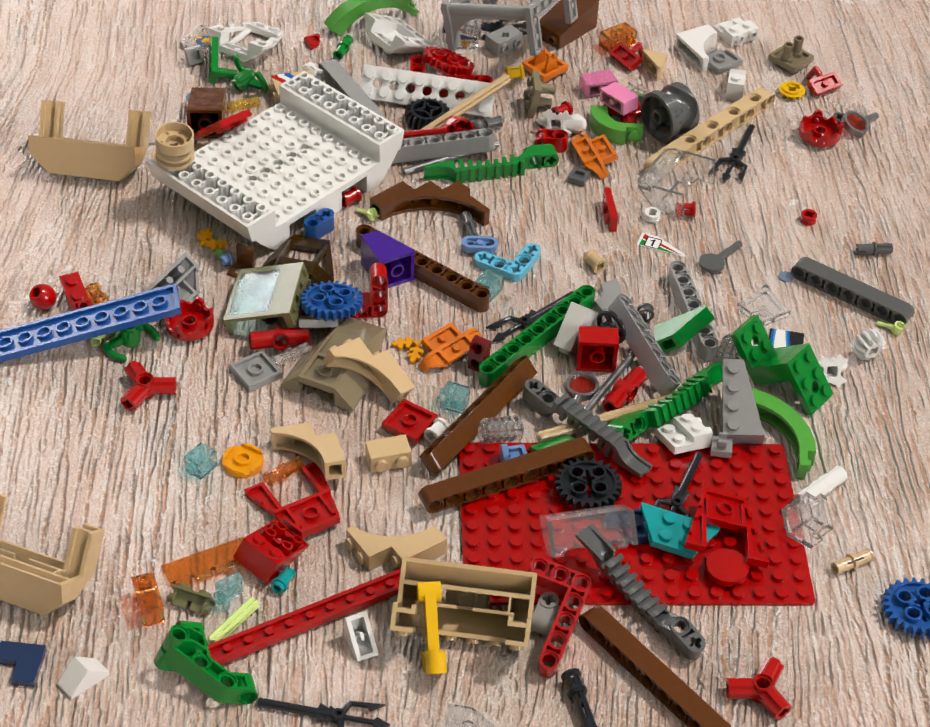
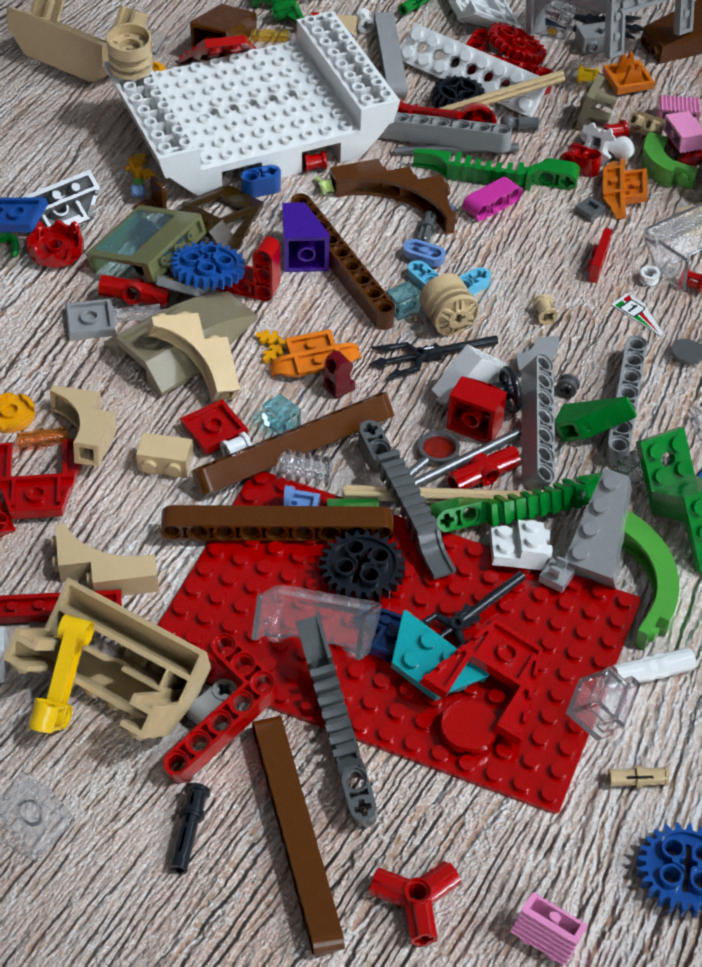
camera: 25 degrees right, 5 degrees up
green beam [478,285,595,387] -> none
none -> tan wheel [419,273,480,336]
none -> dark pink beam [462,177,523,221]
none -> bright pink brick [510,892,587,966]
none -> tan hips [628,110,665,136]

